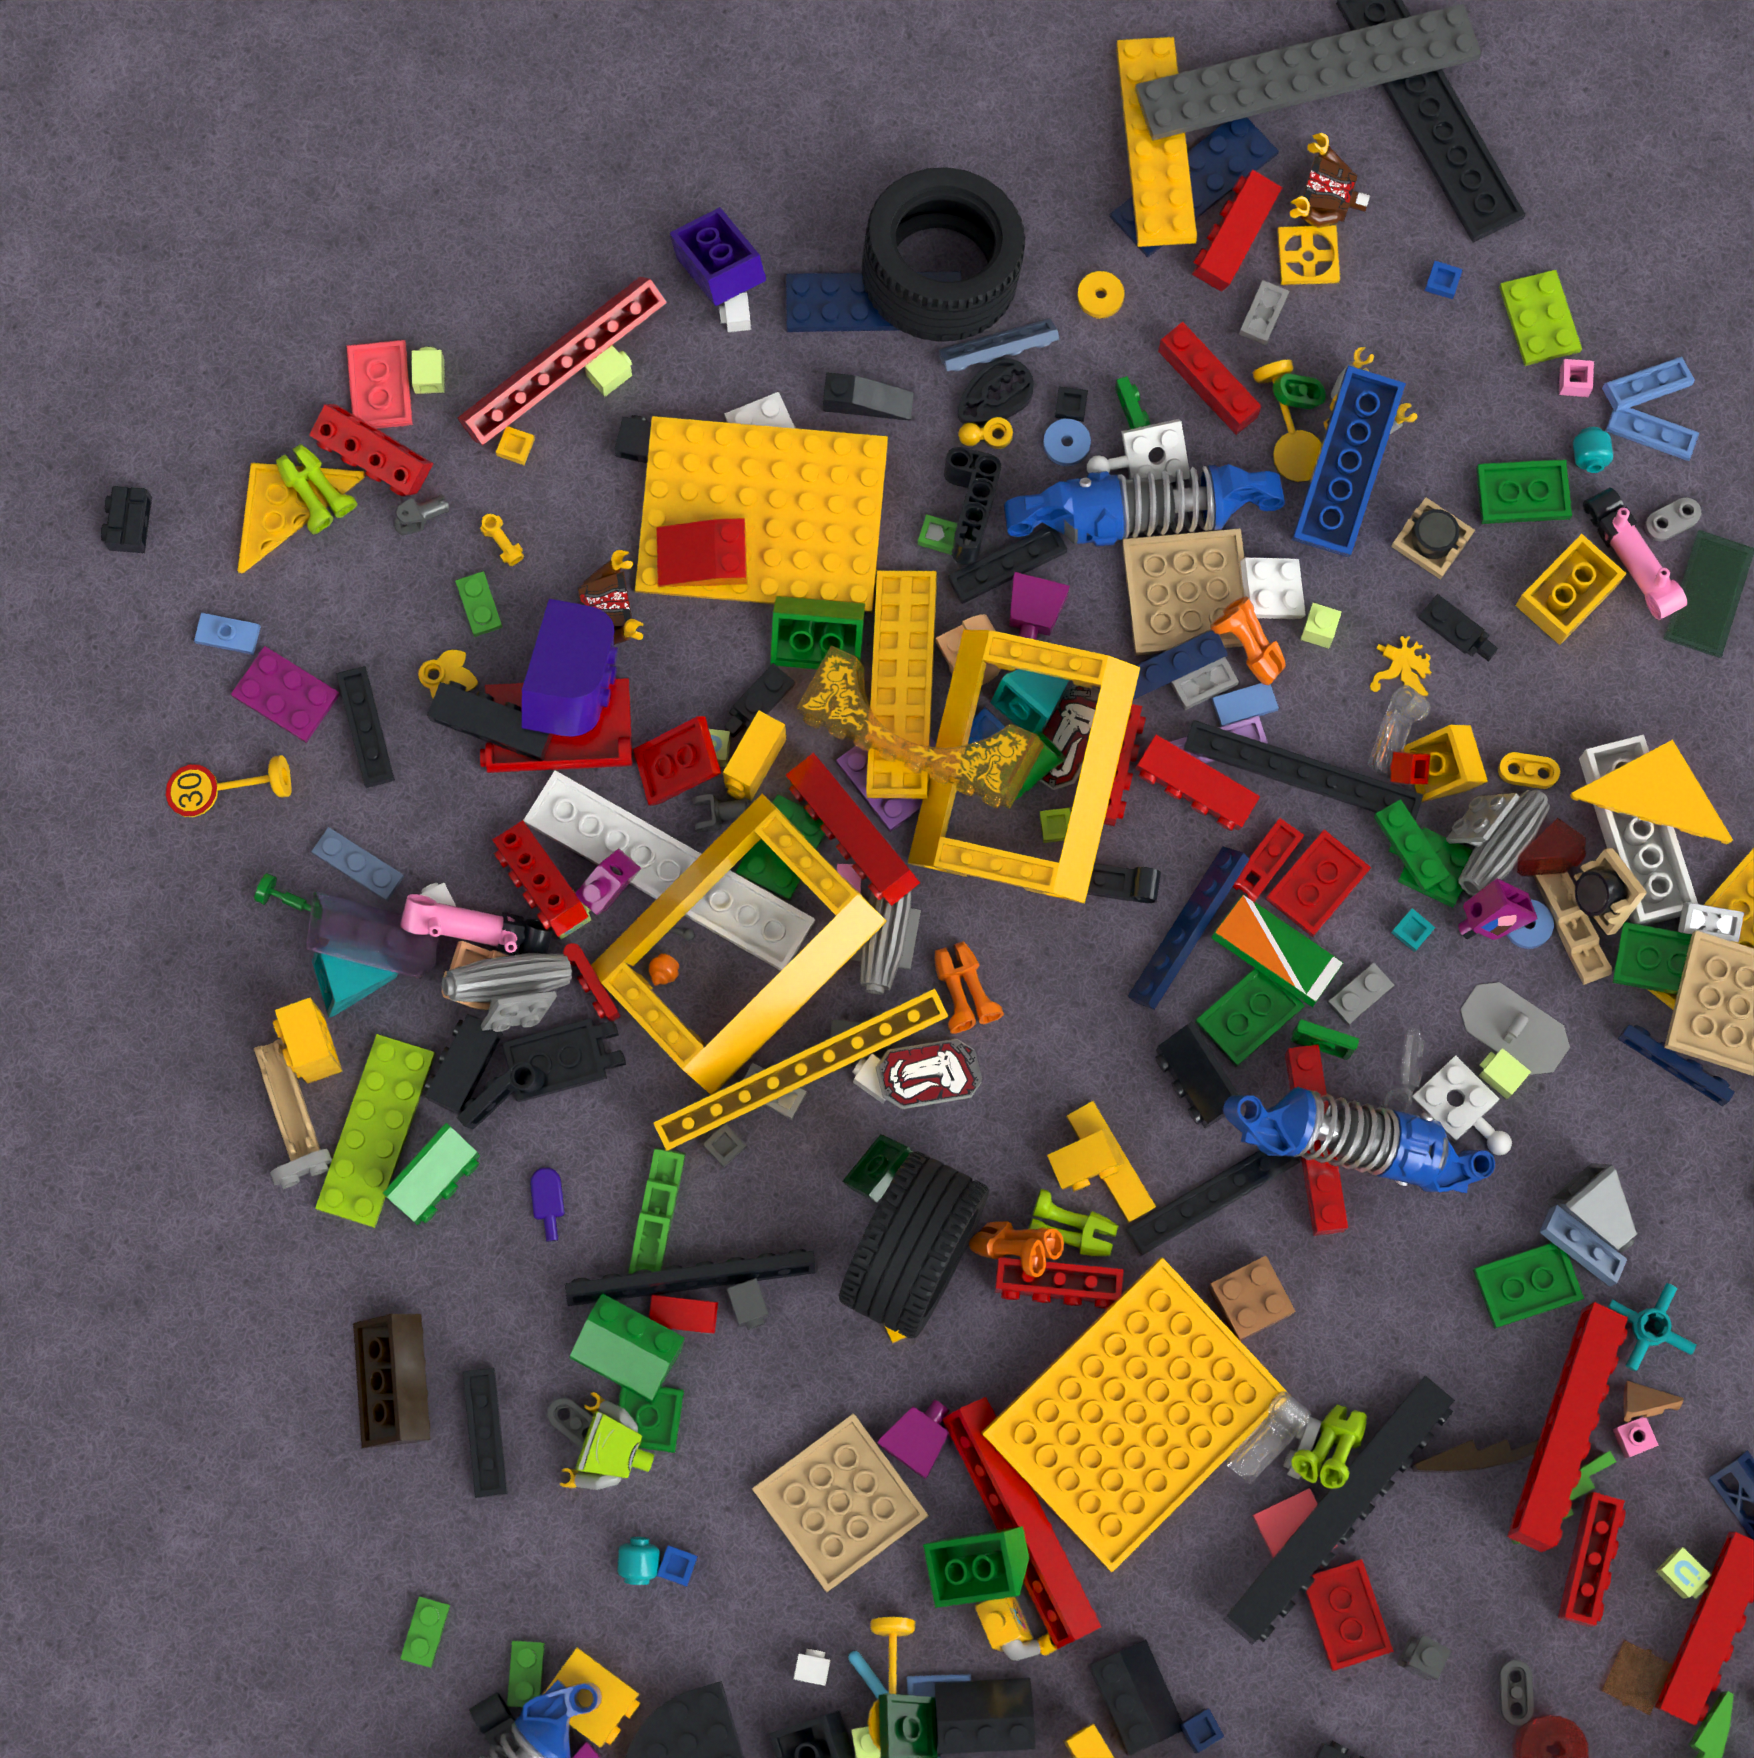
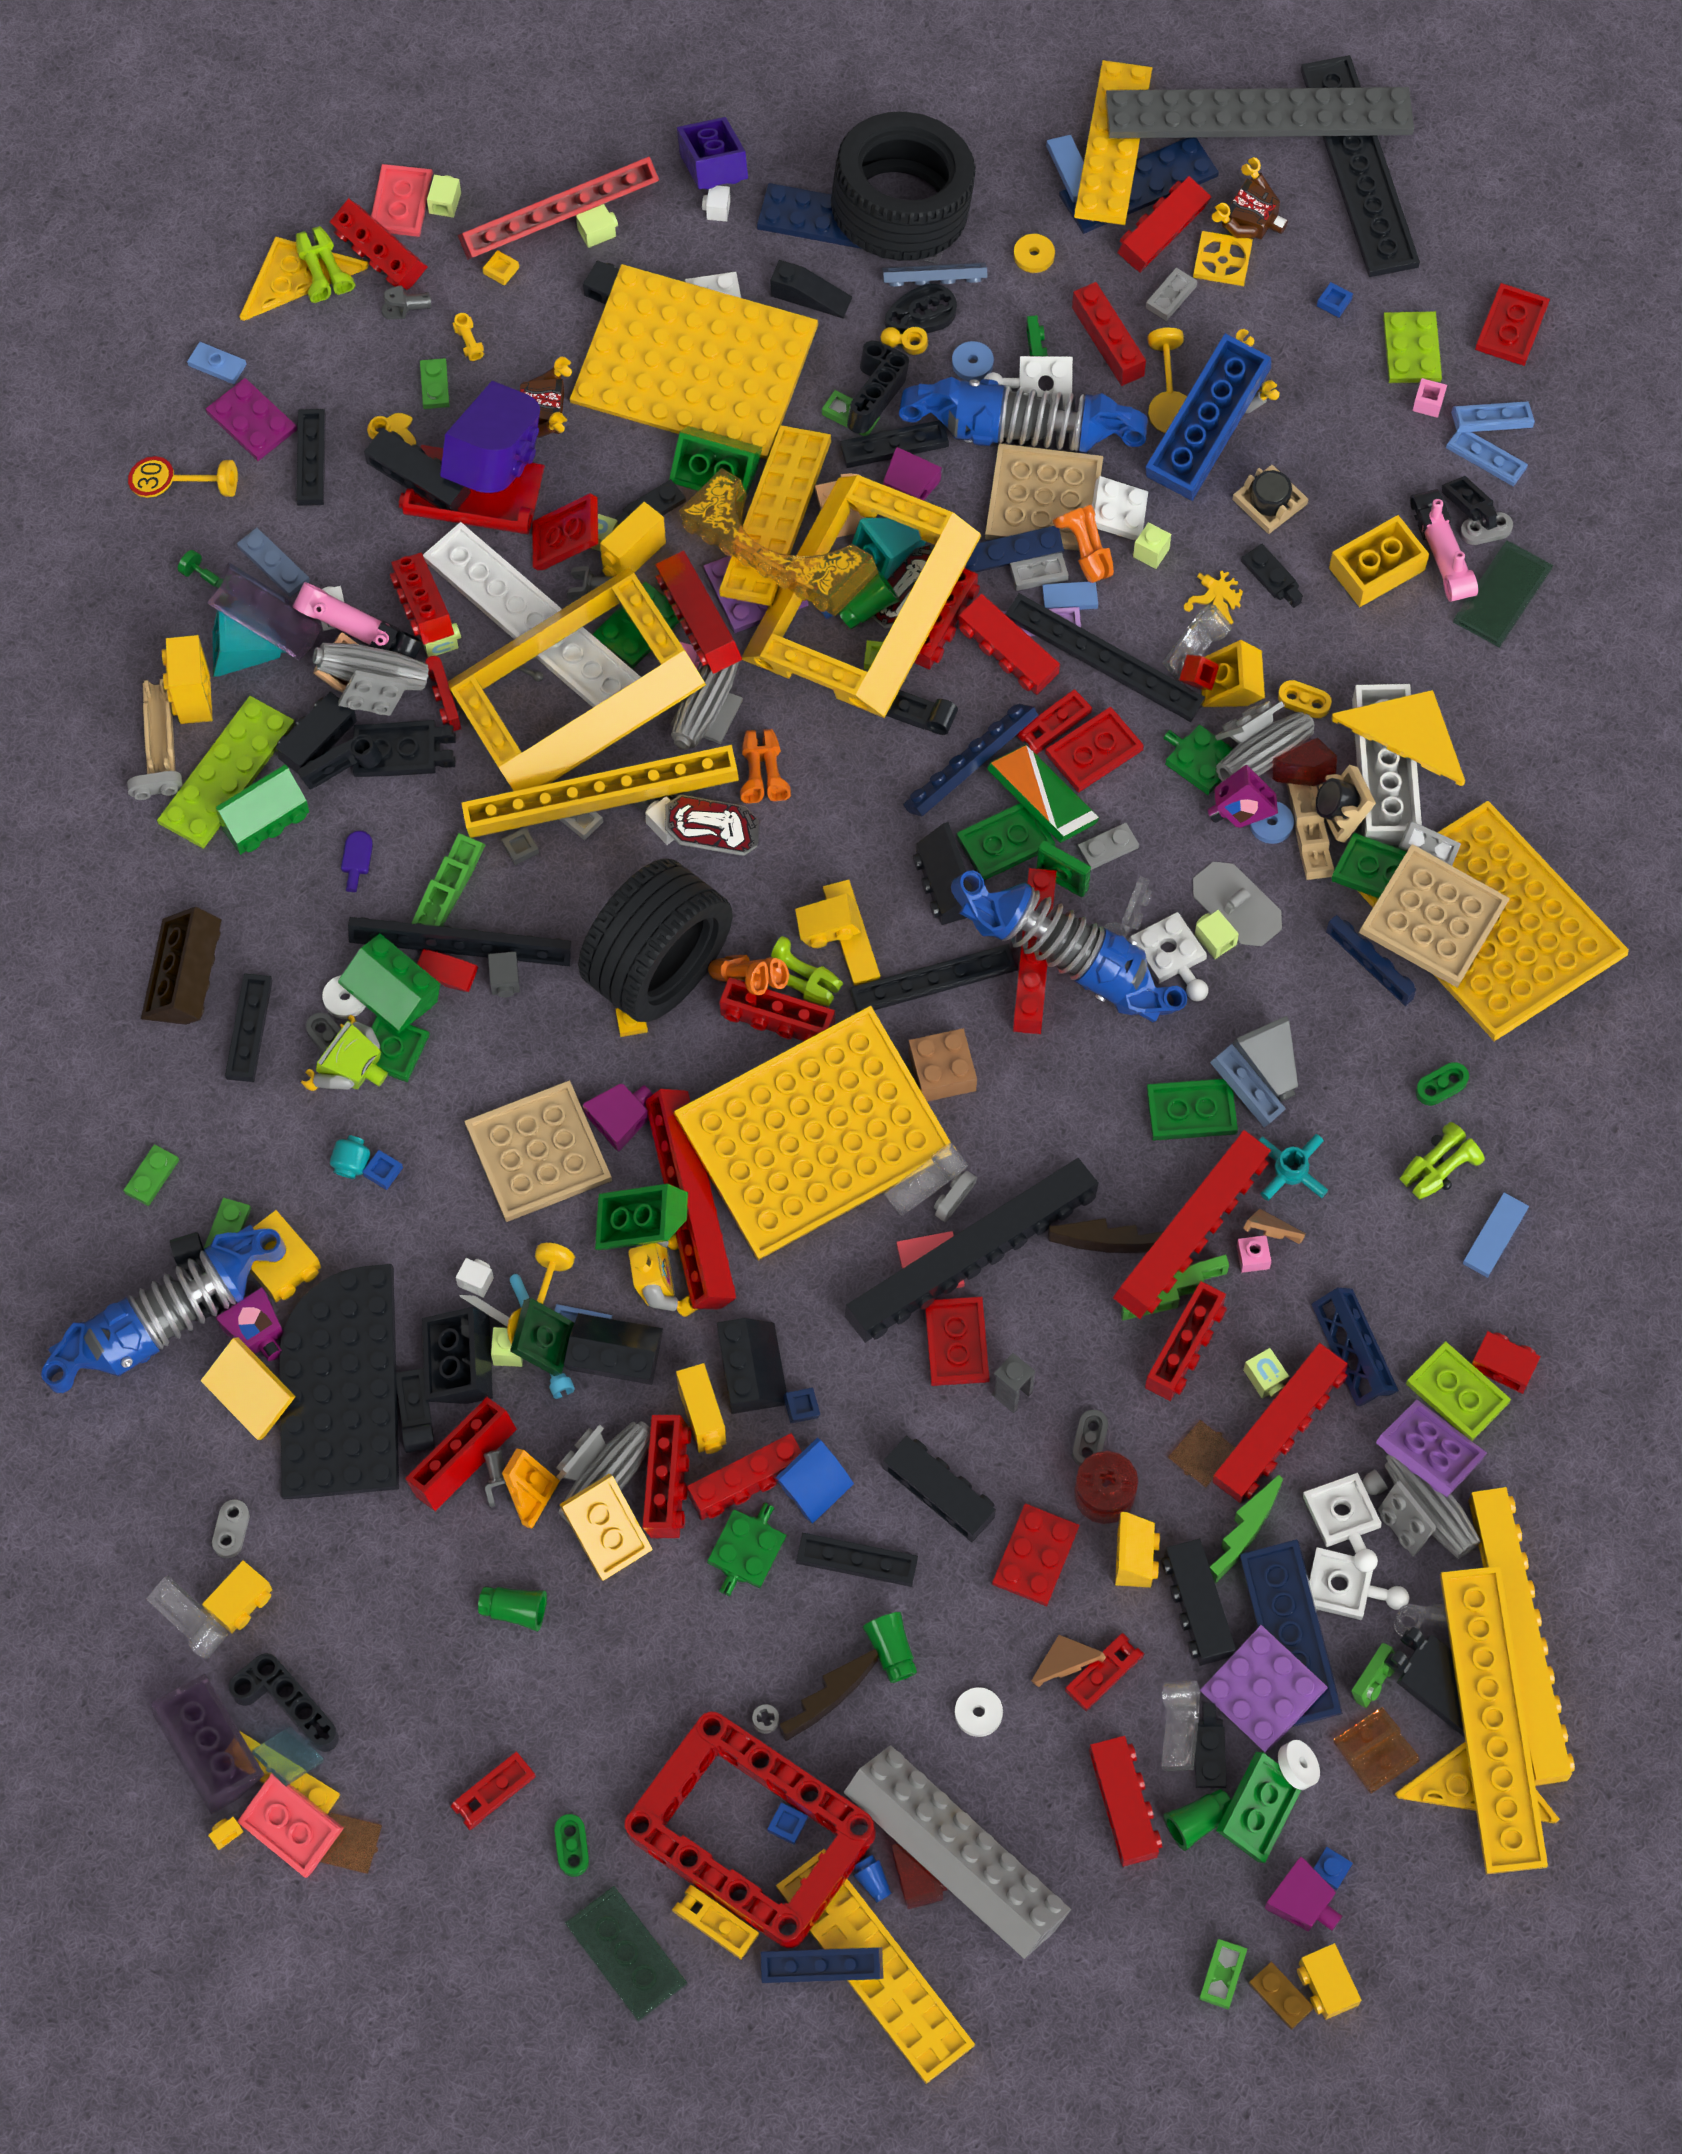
camera: 15 degrees right, 10 degrees down
black brick [101,486,152,553] -> none
magenta torso [575,849,642,915] -> none
orange plate [649,954,679,986] -> none
red slope [656,518,748,587] -> none
black plate [1055,386,1088,422] -> none
green plate [1273,373,1326,409] -> none
lime piece [1291,1404,1367,1489] -> none
green plate [1374,799,1450,893] -> none
teal plate [1391,908,1436,952] -> none
green plate [1476,460,1572,524] -> none
teal head [1573,427,1613,473] -> none
none -> white piece [322,975,366,1019]
none -> white sticker [459,1295,509,1327]
none -> medium blue tile [1046,135,1084,202]
none -> black hinge [1442,476,1497,530]
none -> red plate [1475,283,1550,366]

